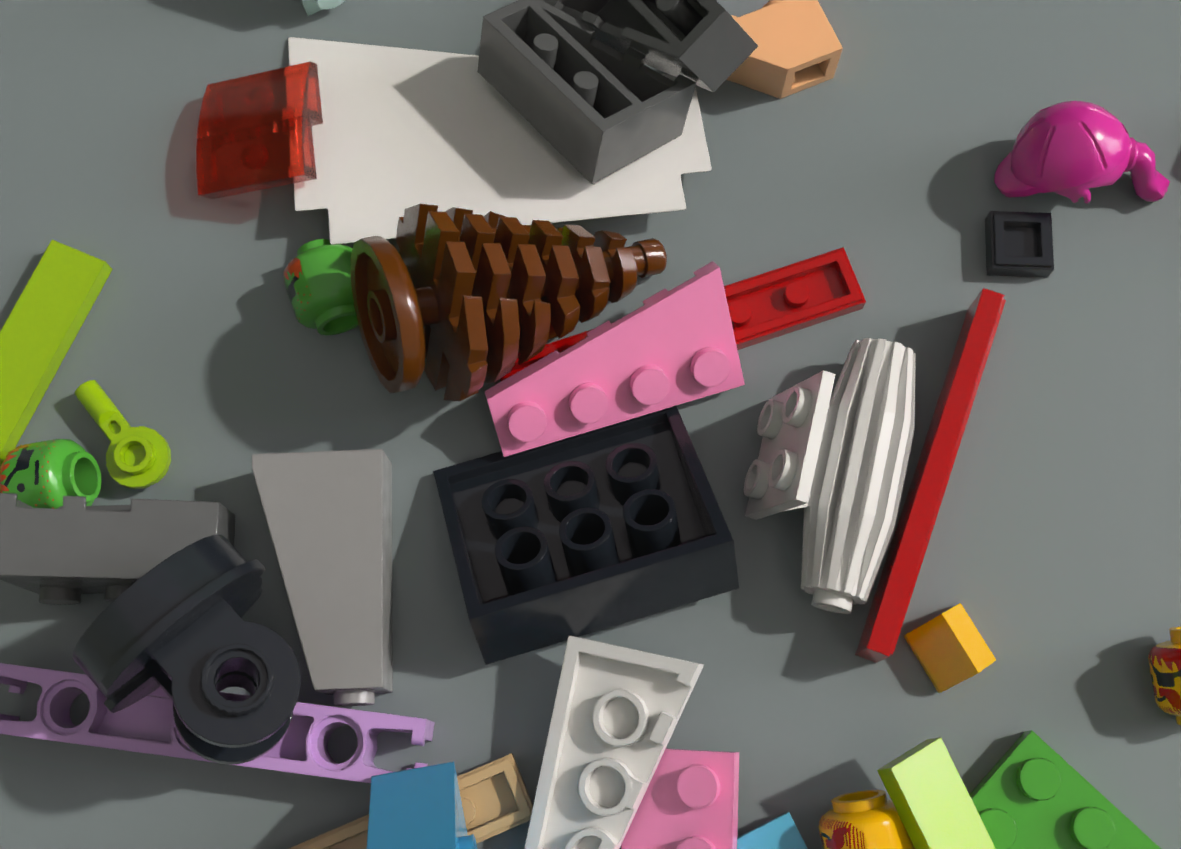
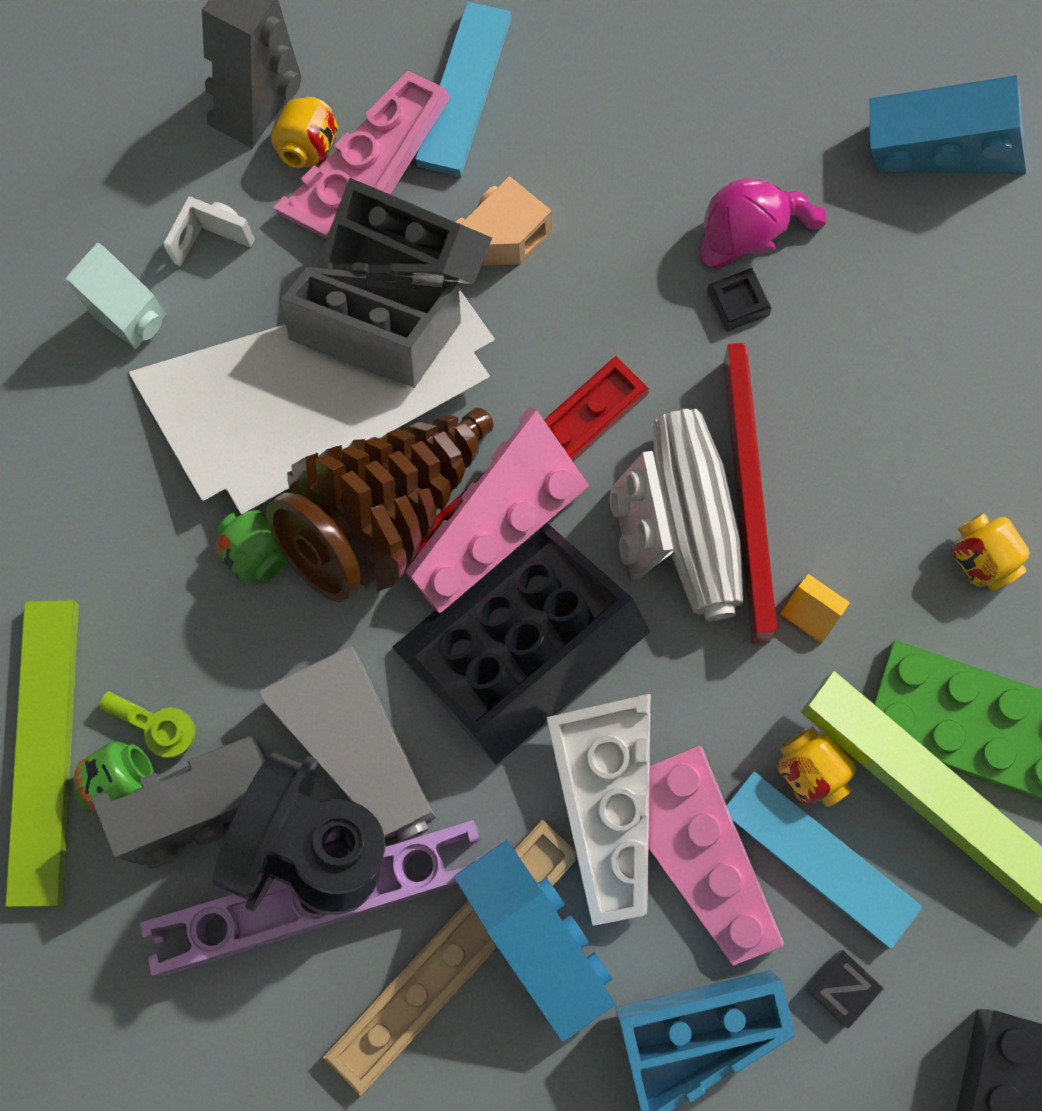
camera: 20 degrees left, 0 degrees up
clear red slope [196,61,323,199] -> none

